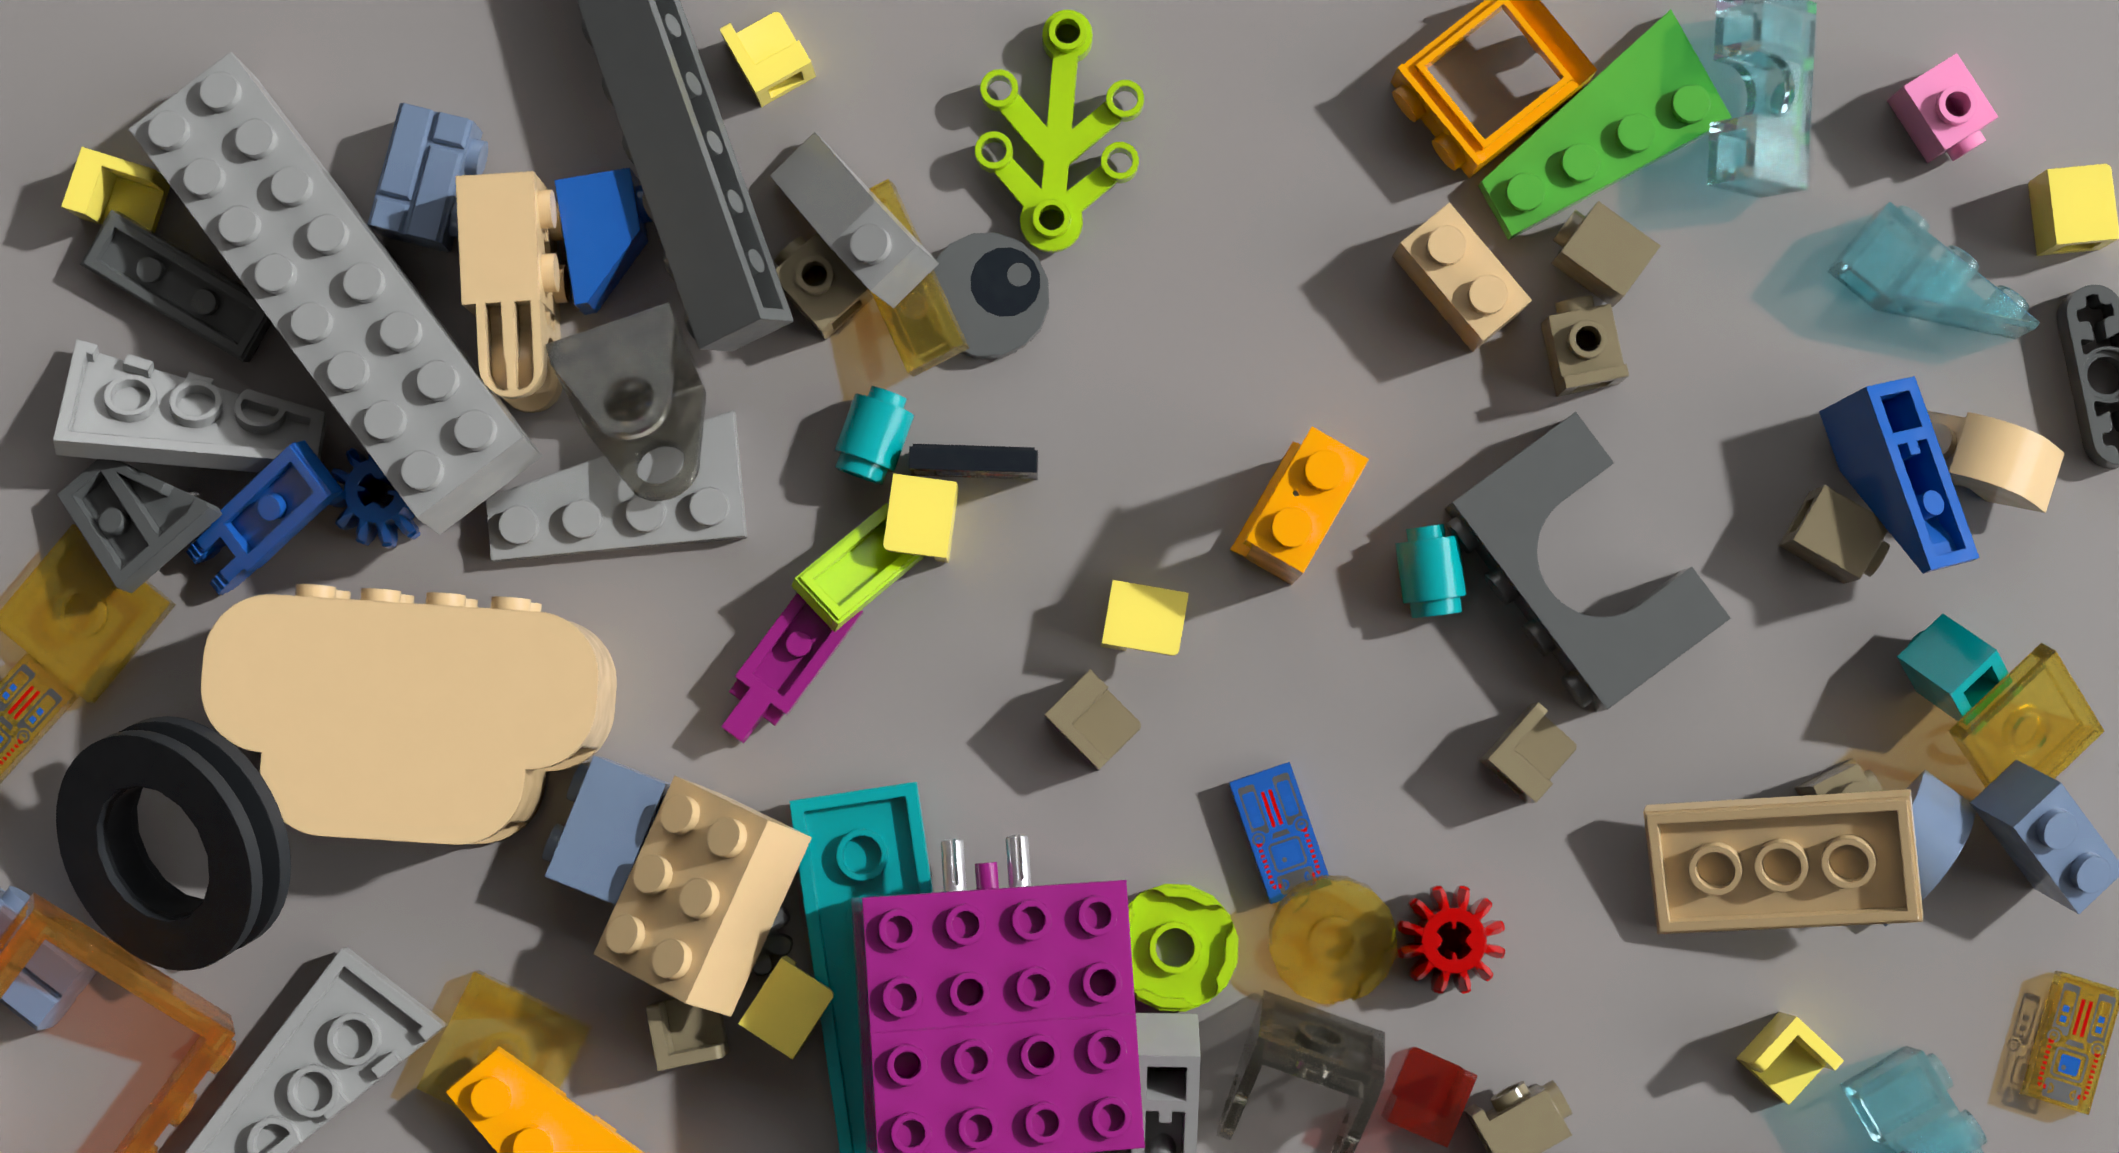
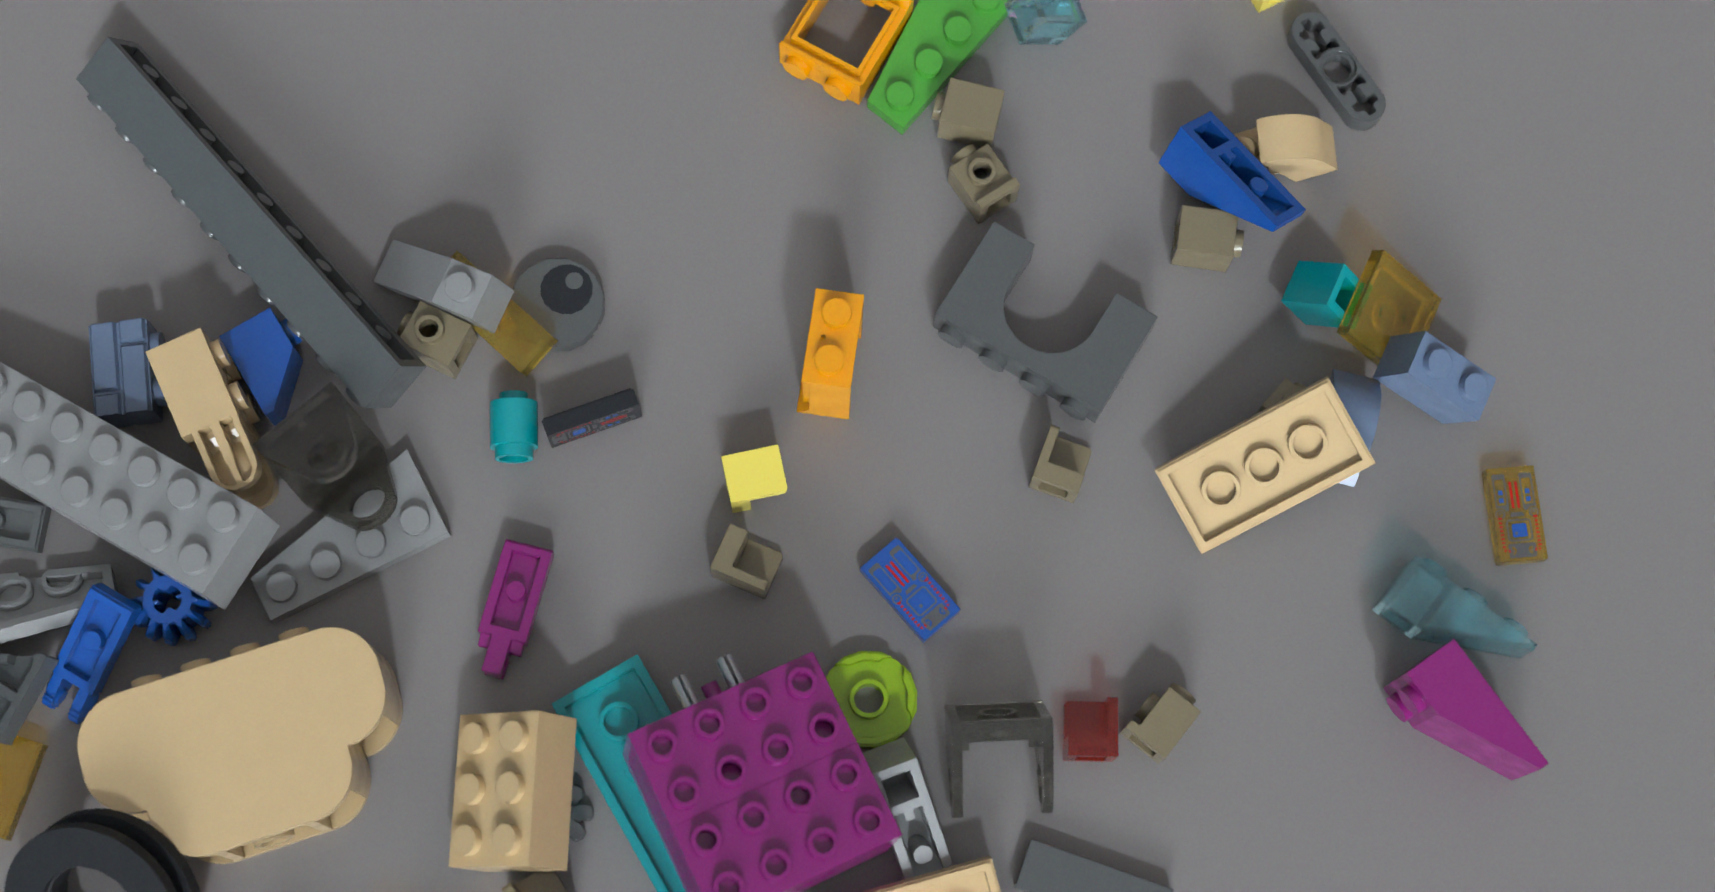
camera: 25 degrees left, 10 degrees down
sand blue brick [542,755,670,905] -> none
light yellow panel [719,12,816,107] -> none
light yellow panel [738,956,834,1060] -> none
lime tile [791,503,925,632] -> none
light yellow panel [883,474,959,563] -> none
lime plant [975,10,1144,253] -> none
clear yellow tile [1268,875,1397,1004] -> none
tan brick [1392,202,1532,352] -> none
teal brick [1395,524,1466,618] -> none
red gear [1396,885,1505,994] -> none
light yellow panel [1736,1012,1844,1105] -> none
clear light blue slope [1827,202,2040,339] -> none

